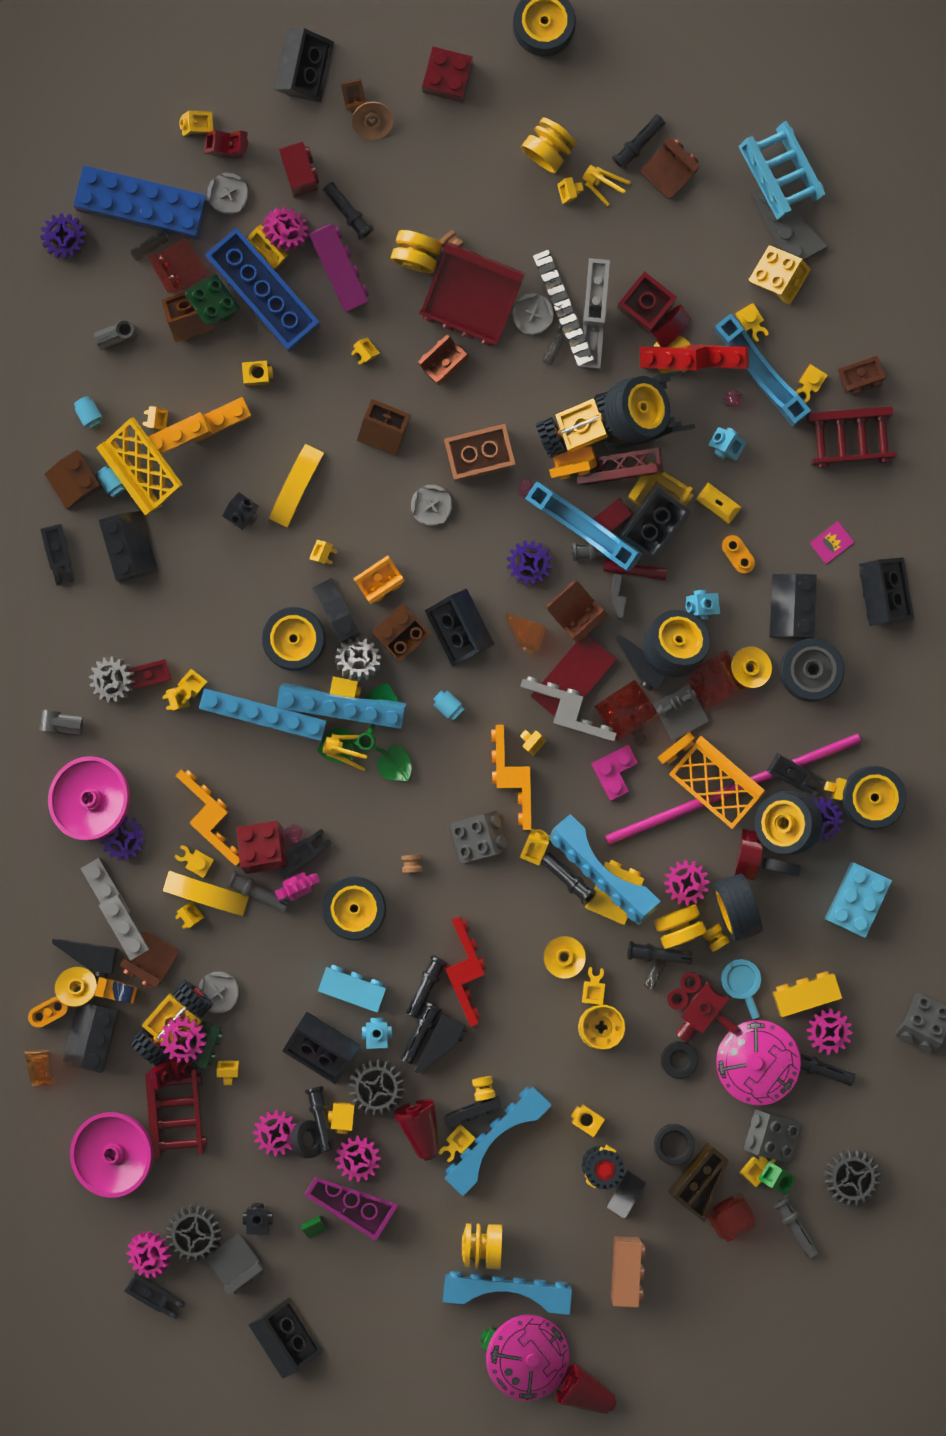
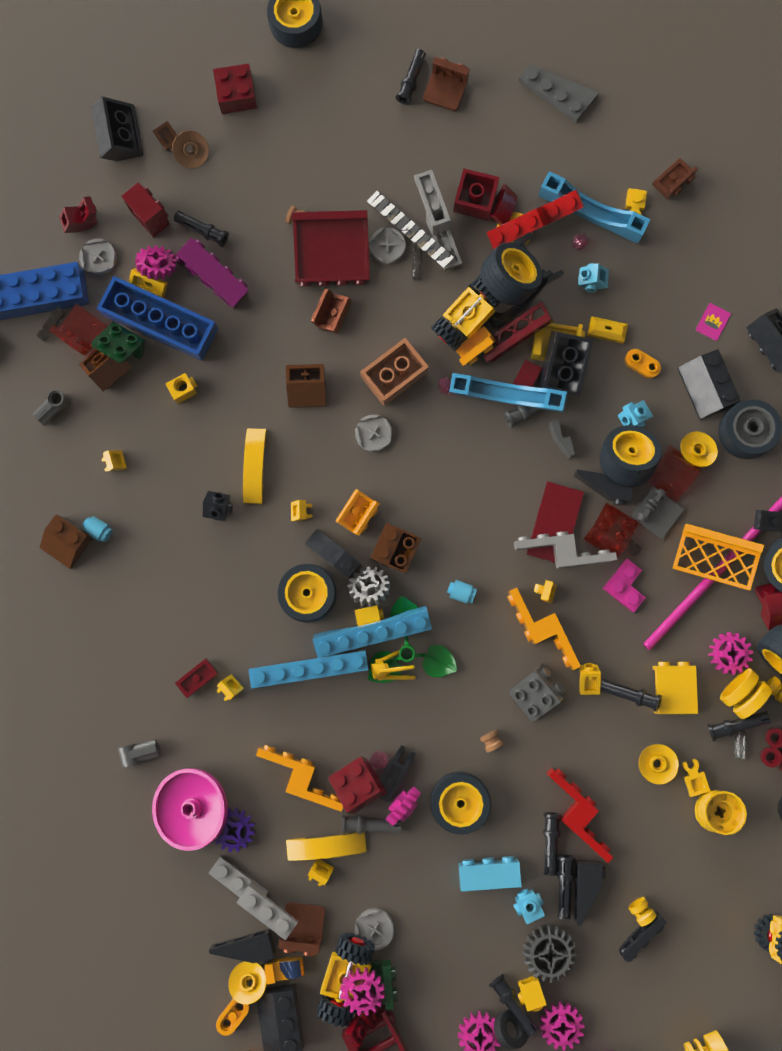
camera: 15 degrees left, 5 degrees down
black hinge [40,524,74,585] -> none
medium azure brick [74,396,102,429] -> none
light grey gear [89,656,135,702] -> none
yellow fence [96,417,183,515] -> none
black slope [99,511,159,583] -> none
light orange bracket [148,397,252,455] -> none
yellow plate [173,669,208,704] -> none
yellow plate [175,845,214,878] -> none
yellow bracket [179,111,213,136] -> none
yellow tile [217,1061,239,1085] -> none
black slope [282,1012,360,1085] -> none
yellow tile [351,337,380,364] -> none
yellow wheel [390,230,442,274] -> none
dark red cone [394,1099,439,1161] -> none
black slope [425,589,495,667] -> none
yellow plate [439,1124,476,1162] -> none
dark azure arch [445,1086,552,1196] -> none
clear orange slope [506,613,547,654] -> none
dark purple gear [507,540,552,586] -> none
yellow wheel [521,117,577,173] -> none
copper bracket [546,580,608,643] -> none
dark azure arch [549,814,661,925] -> none
yellow tile [557,177,584,204] -> none
yellow brick [571,1104,605,1137] -> none
yellow plant [582,165,631,207] -> none
dark red piece [603,559,667,581] -> none
light orange plate [657,732,695,765] -> none
yellow plate [735,303,768,343] -> none
medium azure fence [738,120,825,220] -> none
yellow bracket [749,246,811,305] -> none
dark red fence [807,406,897,468] -> none

